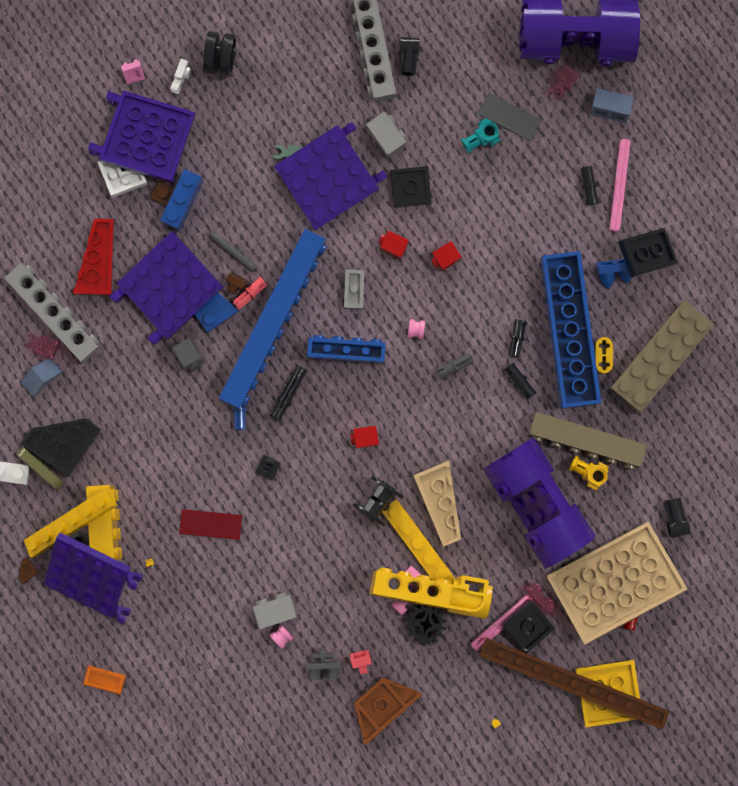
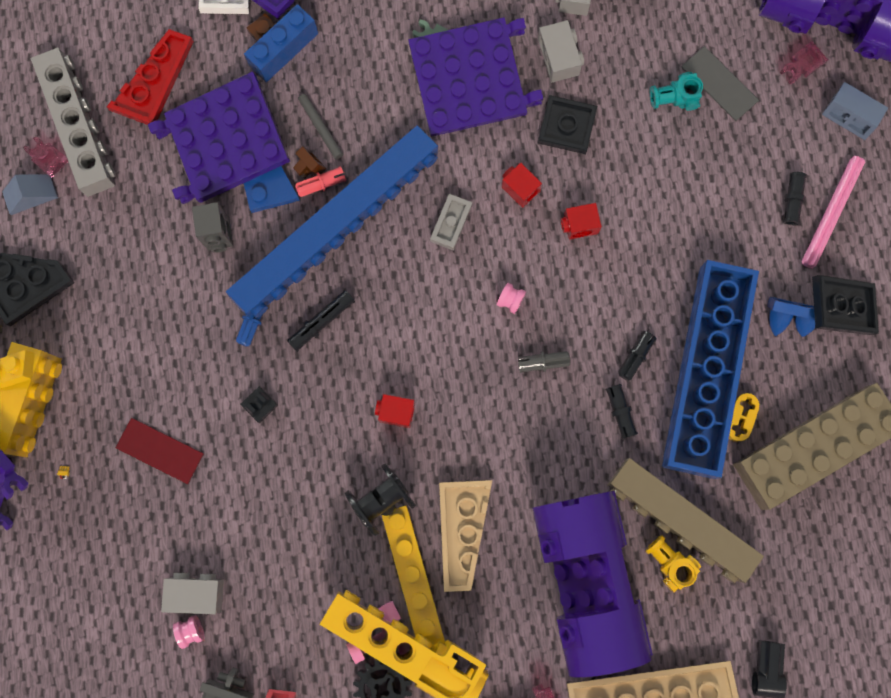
camera: 25 degrees right, 5 degrees down
blue brick [307,335,386,364] -> none

